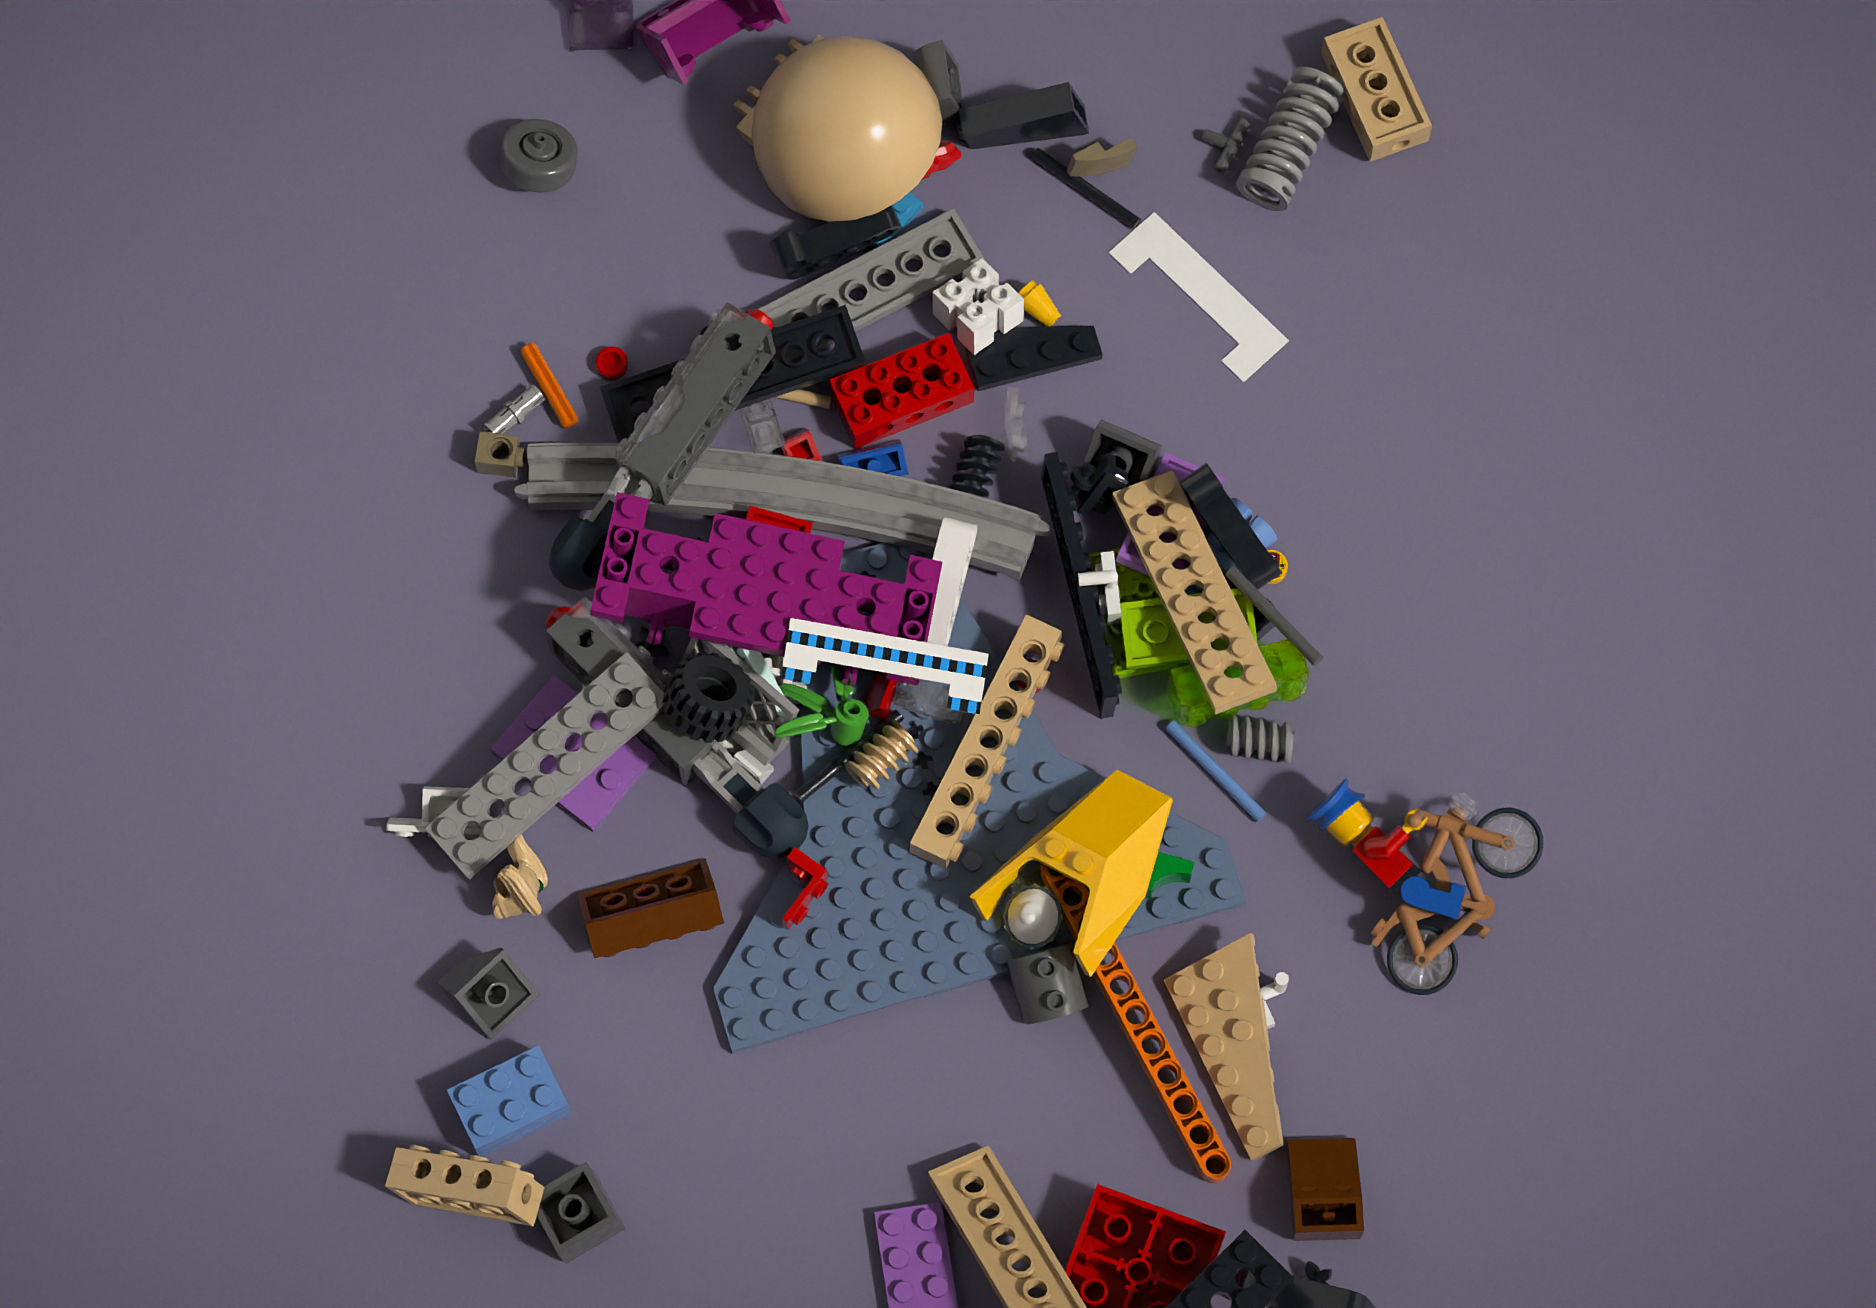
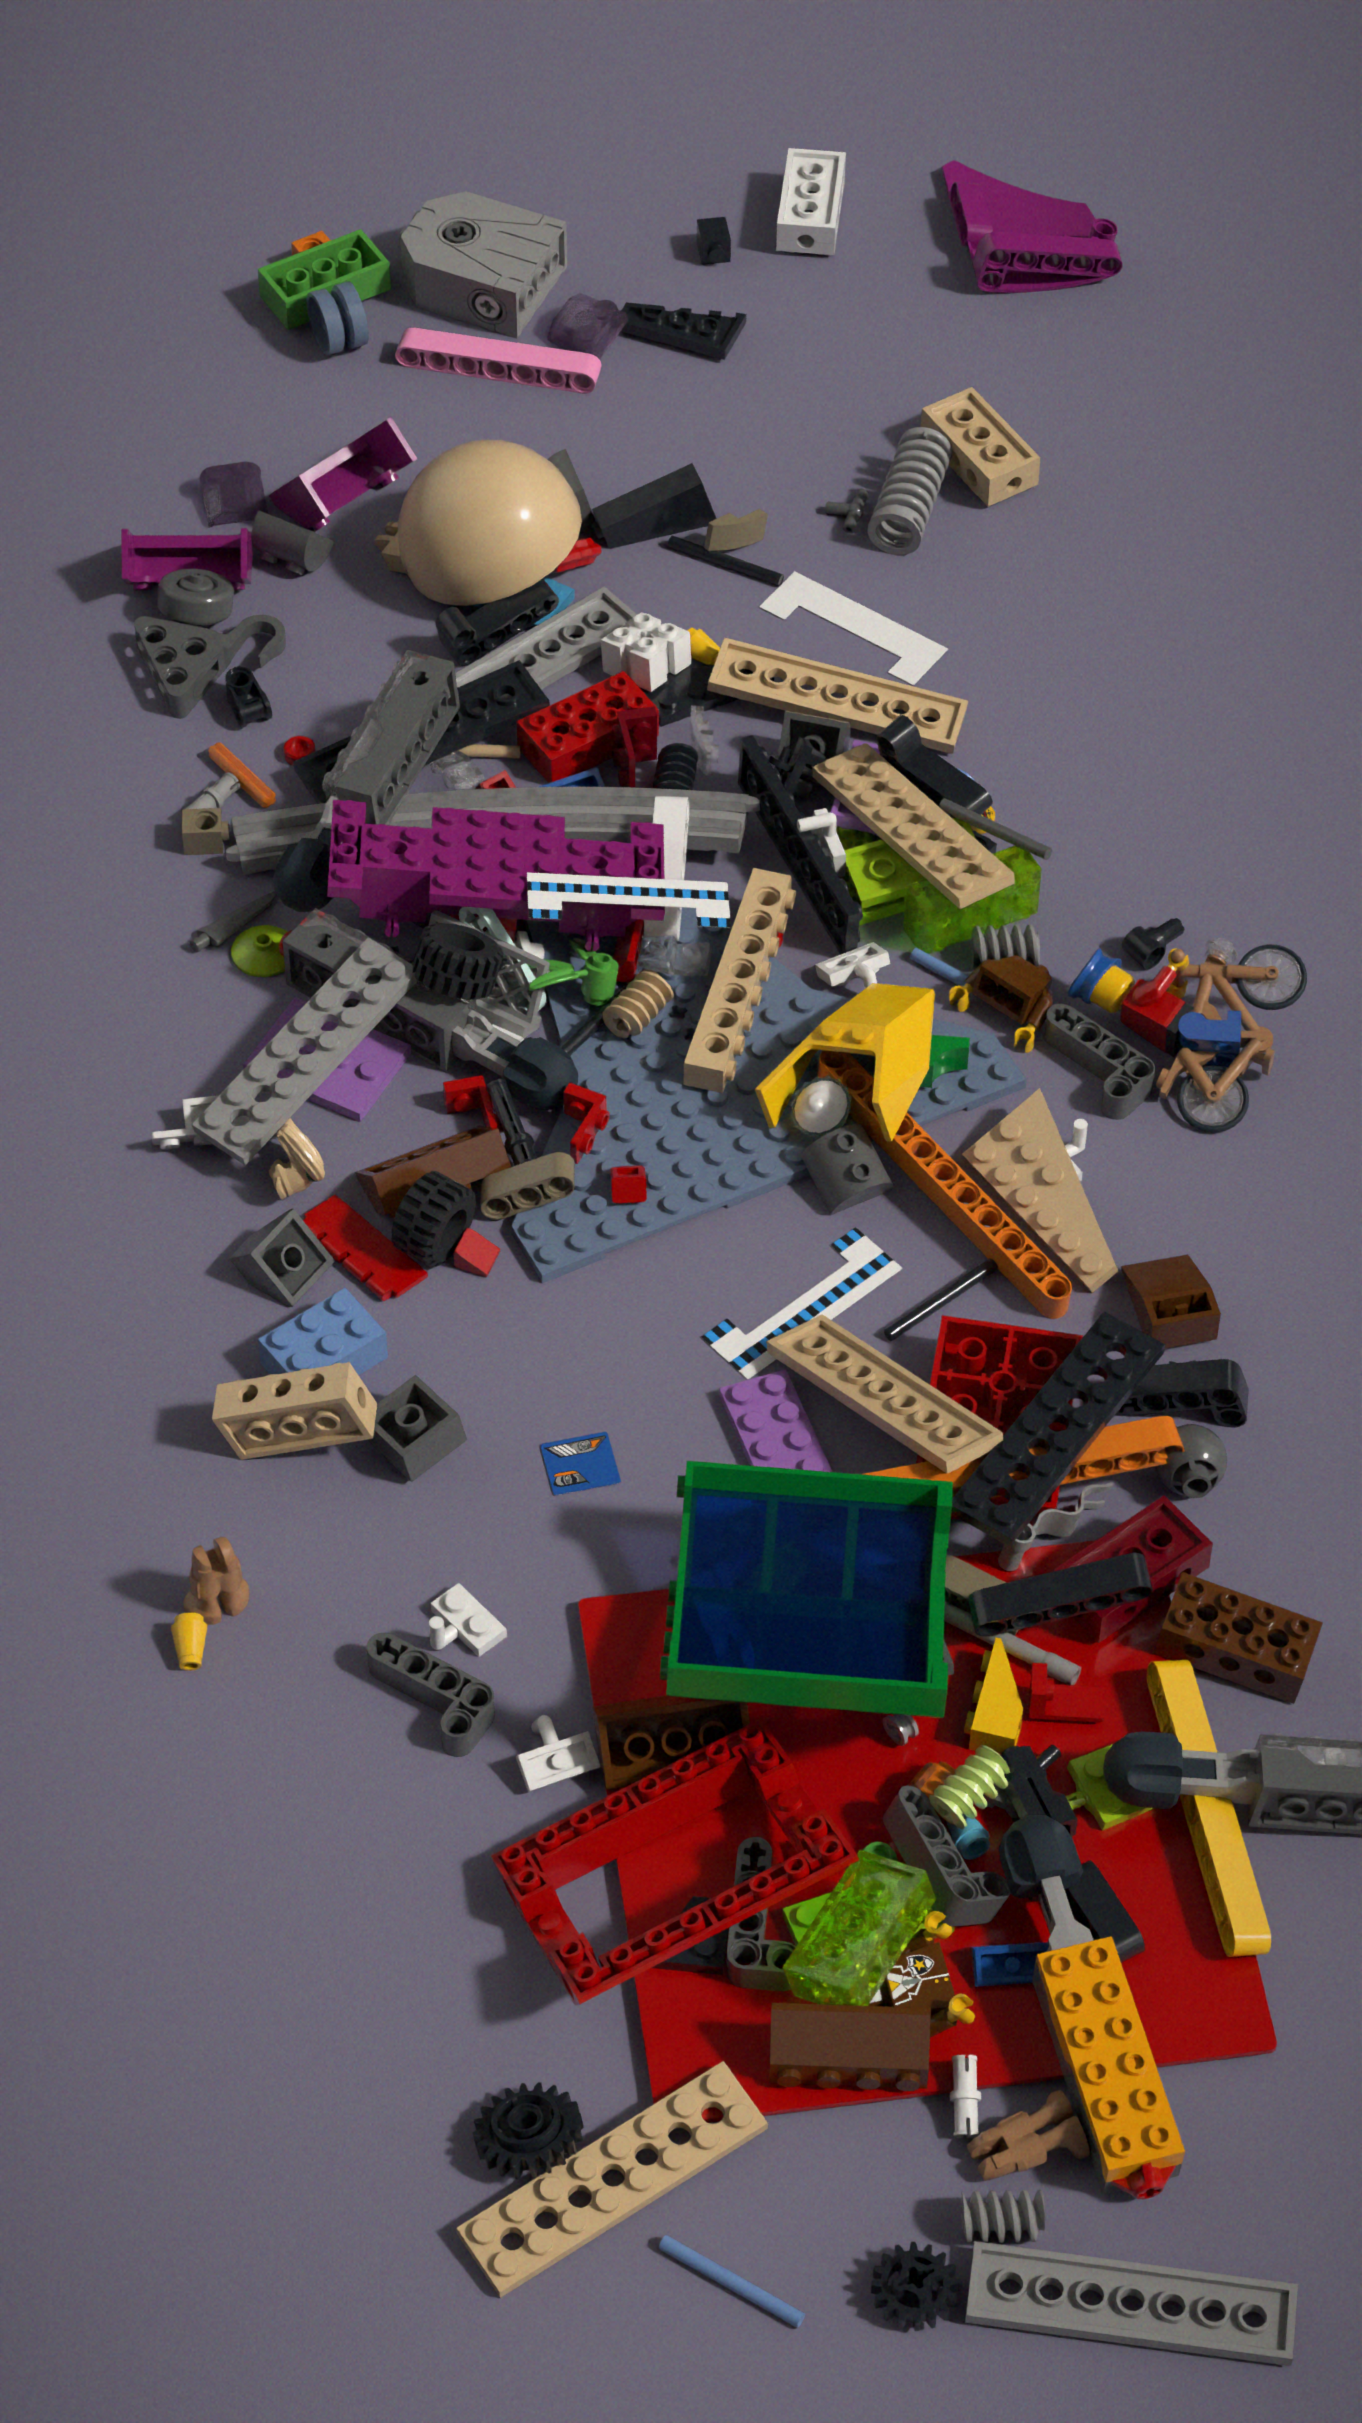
camera: 10 degrees left, 20 degrees down
none -> magenta windscreen [121,528,253,591]
none -> dark grey piece [134,615,286,719]
none -> dark grey bar [190,891,276,952]
none -> black piece [225,666,272,728]
none -> lime dish [231,925,287,977]
none -> dark grey brick [252,510,335,575]
none -> red windscreen [303,1194,428,1301]
none -> black tyre [391,1171,476,1267]
none -> red bracket [443,1075,503,1133]
none -> red slope [454,1228,500,1277]
none -> dark tan beam [481,1152,575,1220]
none -> black pin [486,1079,537,1166]
none -> blue sticker [540,1432,621,1496]
none -> red slope [610,1165,647,1203]
none -> dark red bracket [612,706,657,788]
none -> white sticker [701,1227,903,1380]
none -> tan plate [707,637,968,754]
none -> white plate [815,942,890,988]
none -> black bar [884,1258,998,1341]
none -> reddish brown torso [949,955,1053,1053]
none -> dark grey beam [1044,1003,1155,1120]
none -> black axle [1122,918,1185,969]

